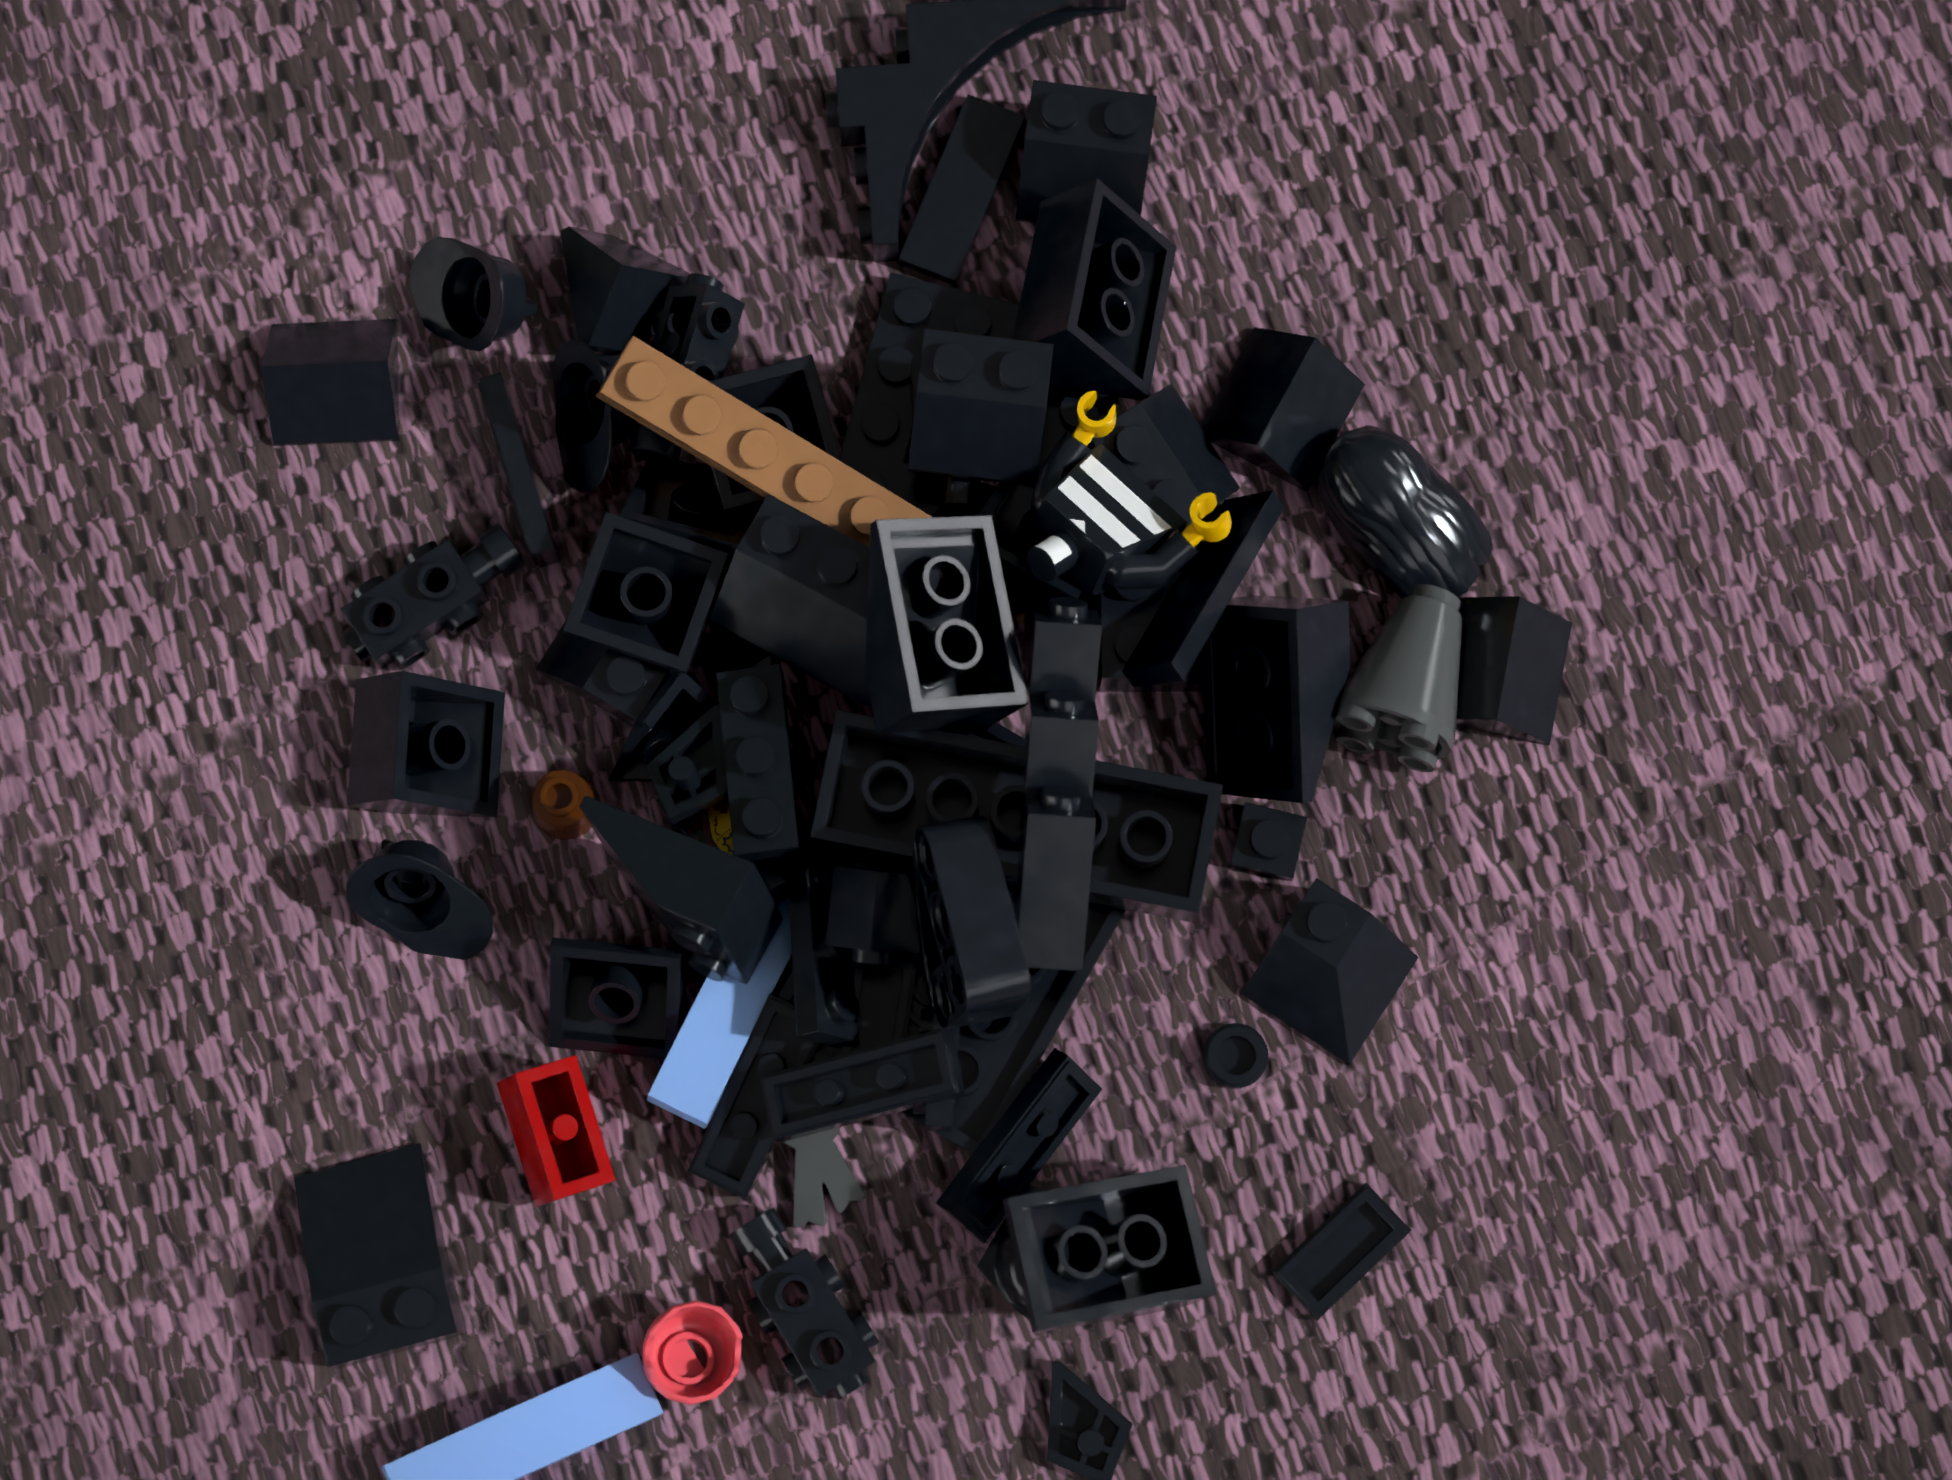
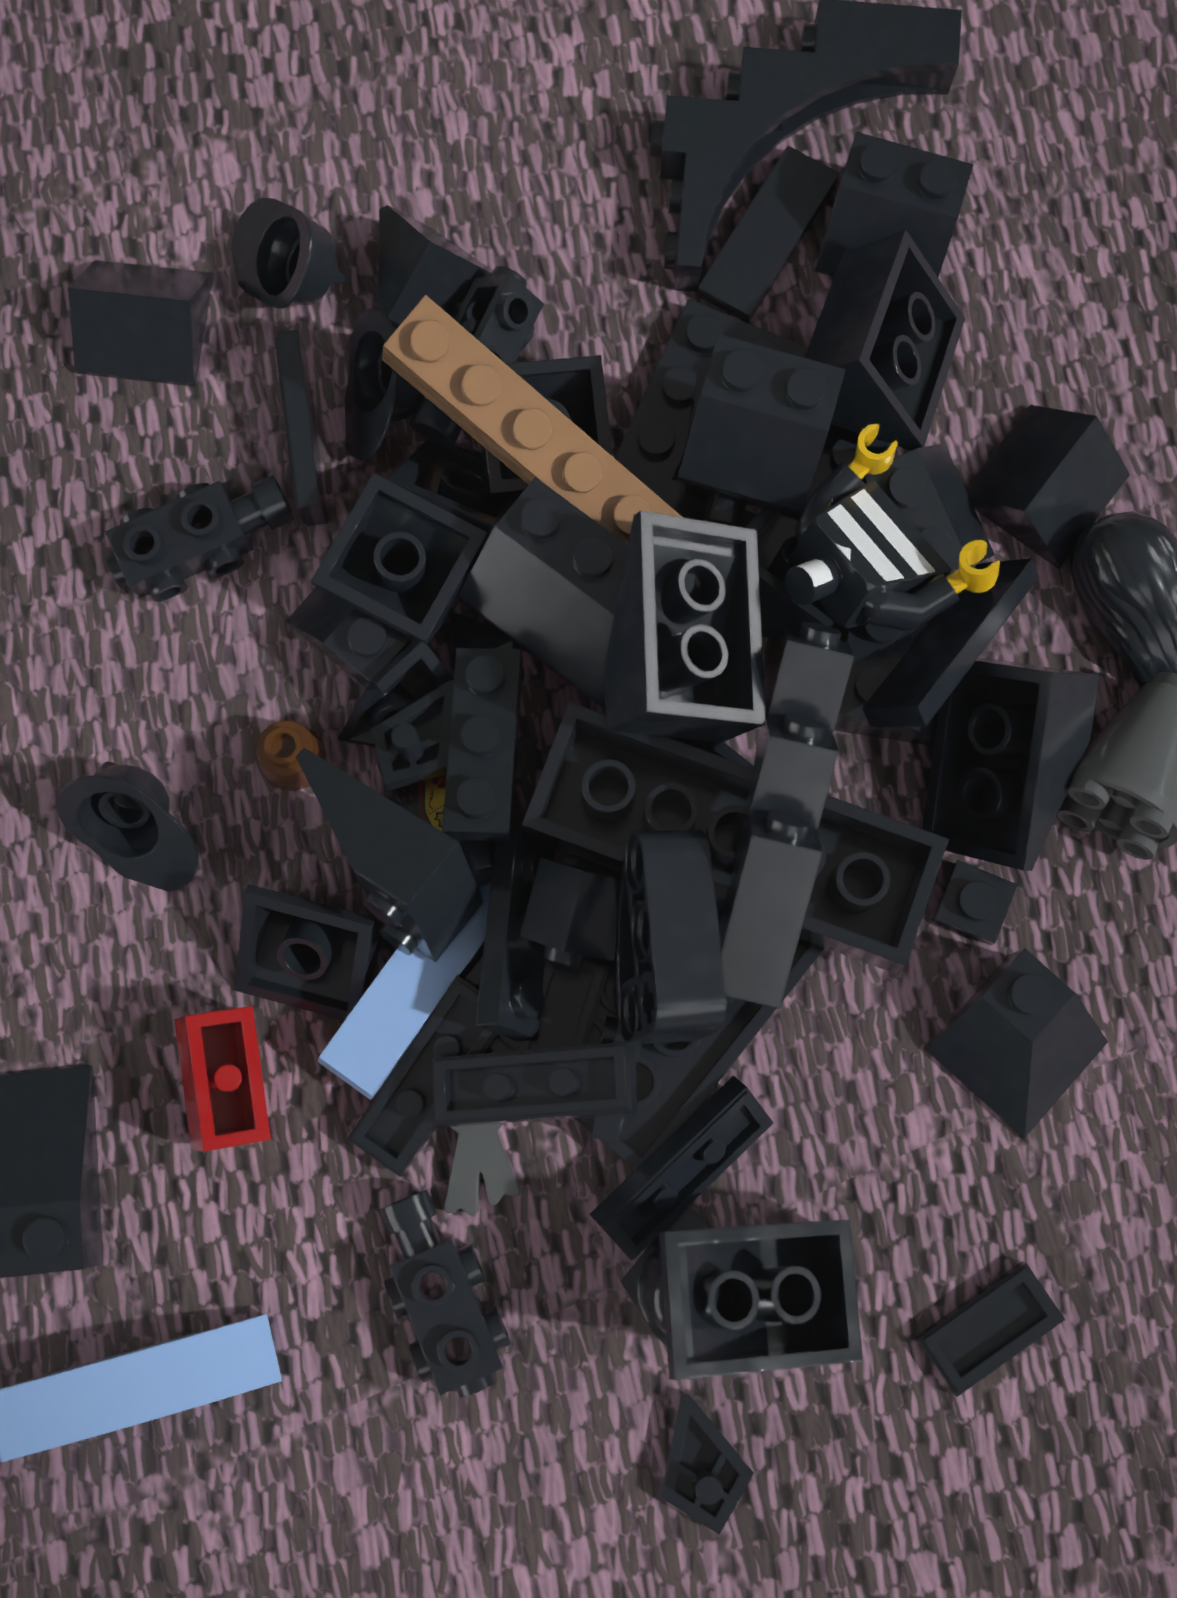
camera: 10 degrees right, 0 degrees up
black slope [347,671,505,817] -> none
coral hair [642,1300,743,1405] -> none
black tile [1203,1023,1268,1089] -> none

